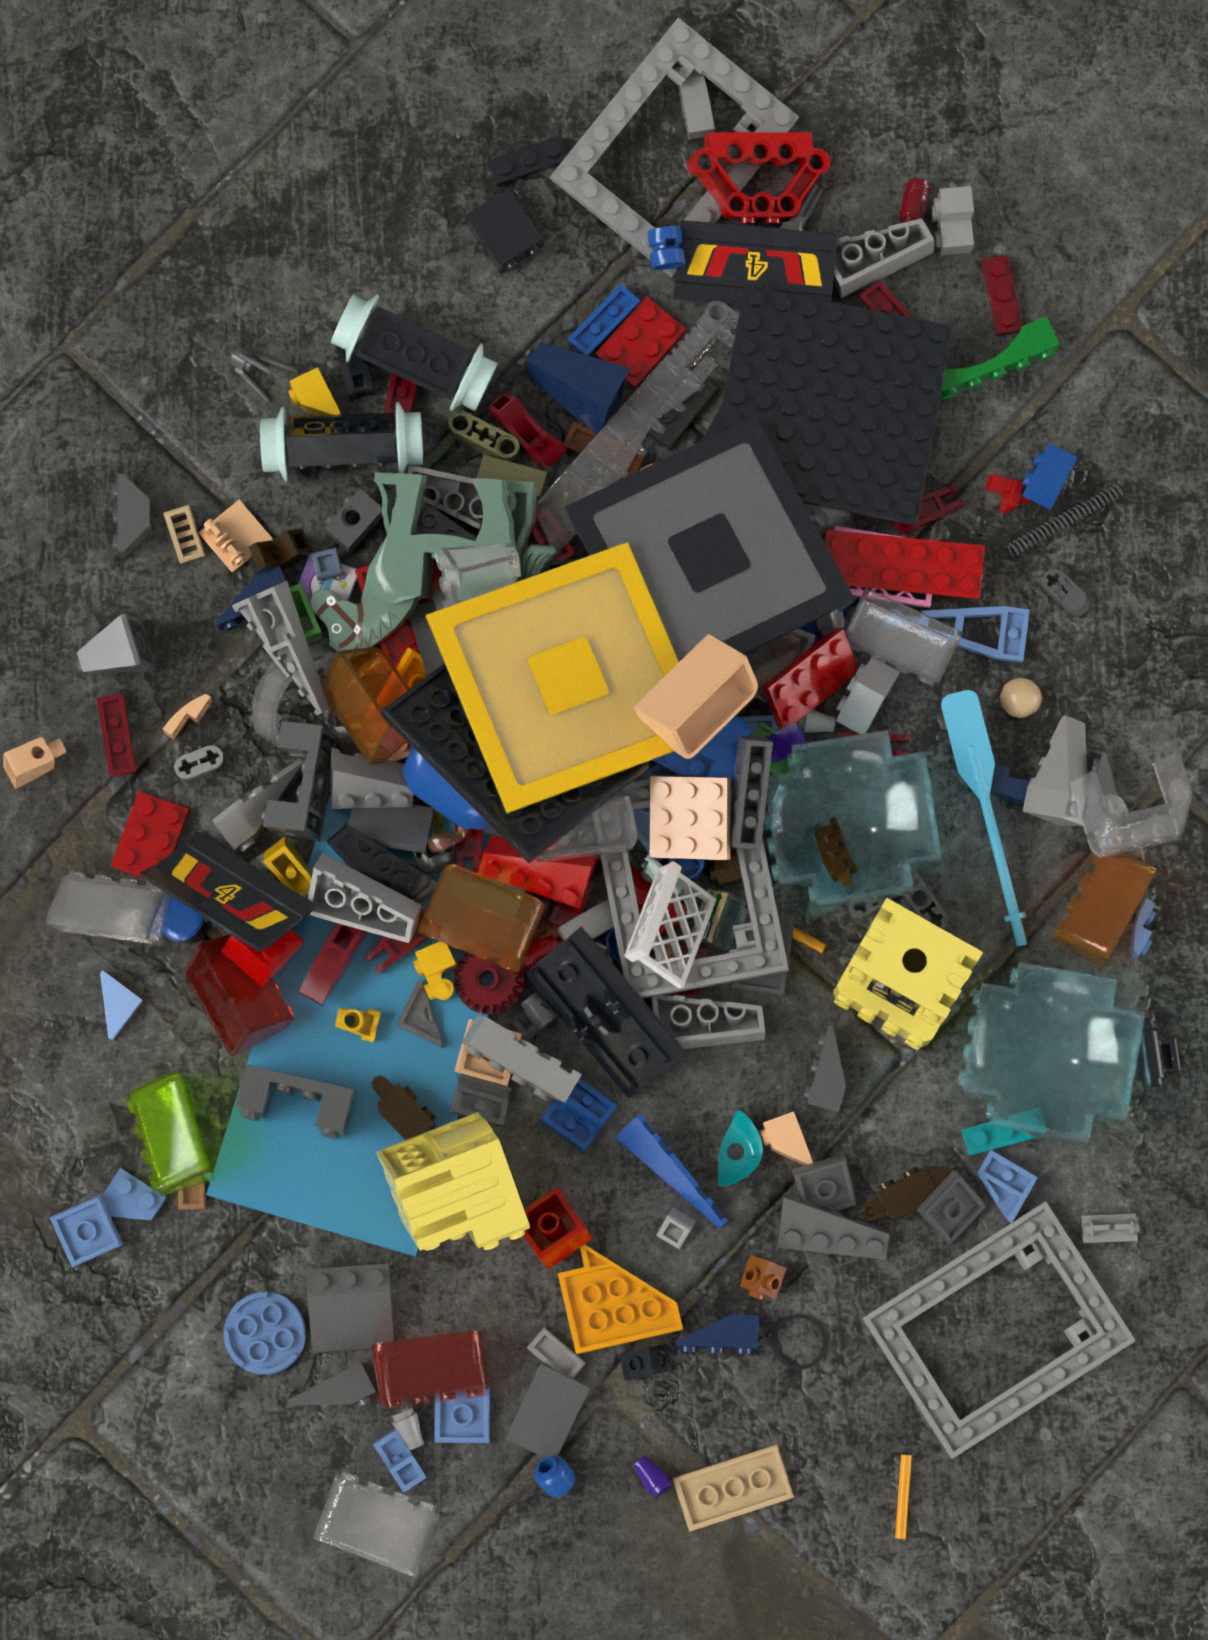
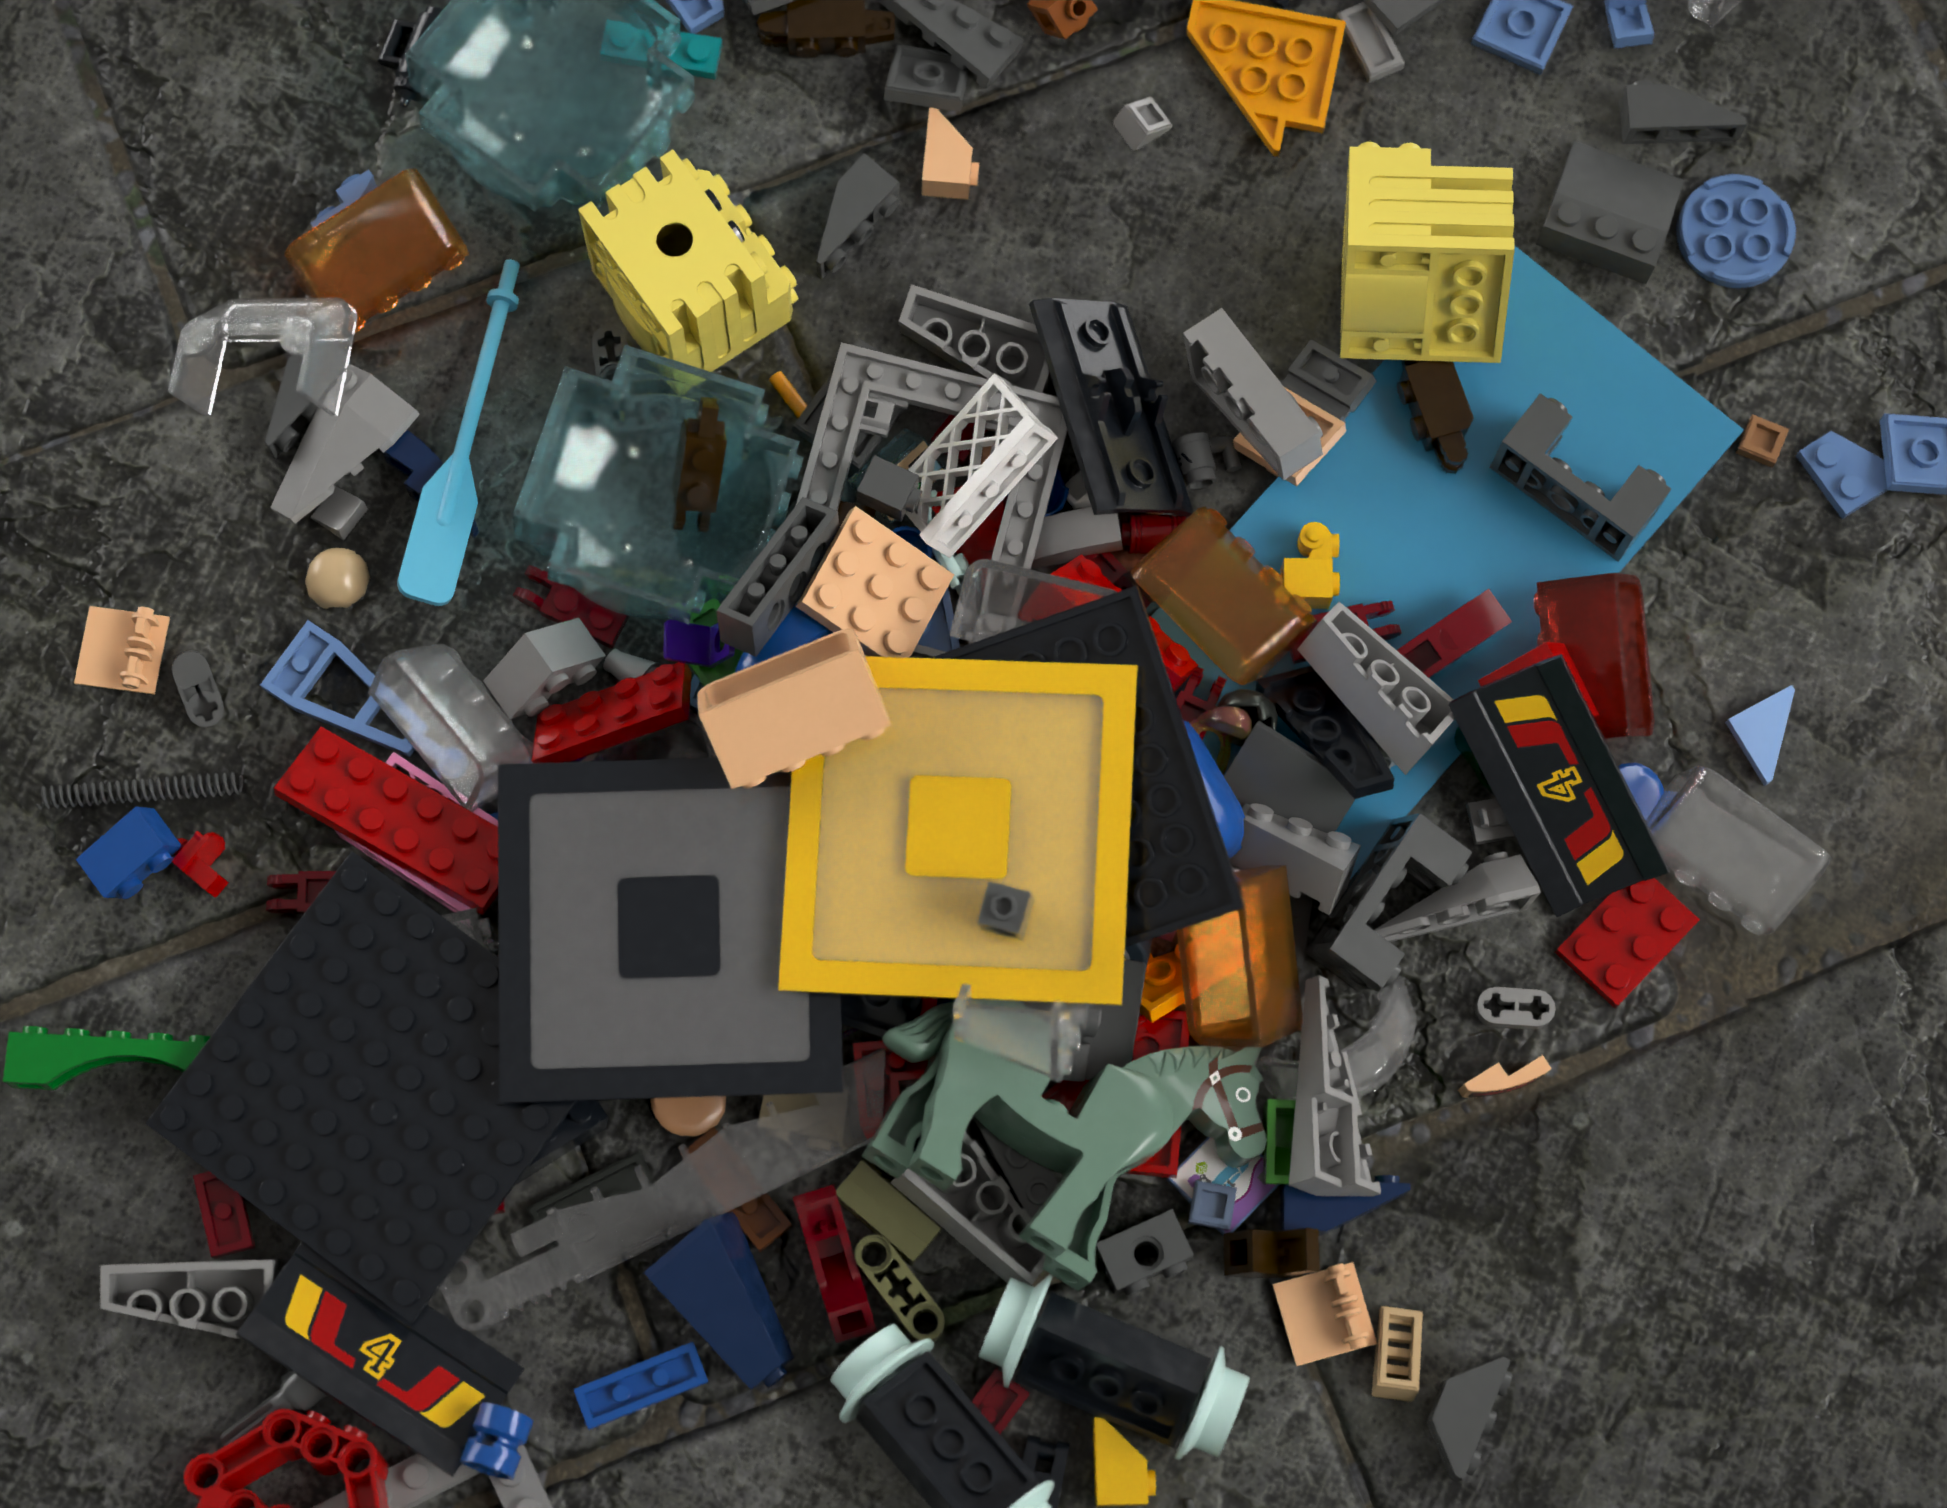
camera: 155 degrees left, 5 degrees down
light nougat torso [3,737,66,789] -> none
slope [75,613,158,675] -> none
dark red plate [97,694,137,778] -> none
clear neon green windscreen [126,1070,214,1197] -> none
yellow slope [263,837,312,897] -> none
yellow plate [335,1008,380,1043] -> none
clear red windscreen [371,1331,489,1409] -> none
light grey cone [391,1407,424,1450] -> none
flat silver tile [396,980,443,1047] -> none
dark red gear [454,944,524,1014] -> none
red brick [524,1186,593,1270] -> none
blue slope [539,1079,617,1153] -> none
red plate [595,296,686,389] -> none
blue wedge [615,1113,728,1228] -> none
teal piece [718,1110,763,1186] -> none
dark red head [898,178,931,223] -> none
light grey brick [931,186,974,255] -> none
dark red plate [981,255,1023,337] -> none
none -> light nougat hinge [74,606,170,695]
none -> light grey slope [311,486,368,541]
none -> dark grey brick [857,455,923,522]
none -> dark grey brick [977,881,1034,941]

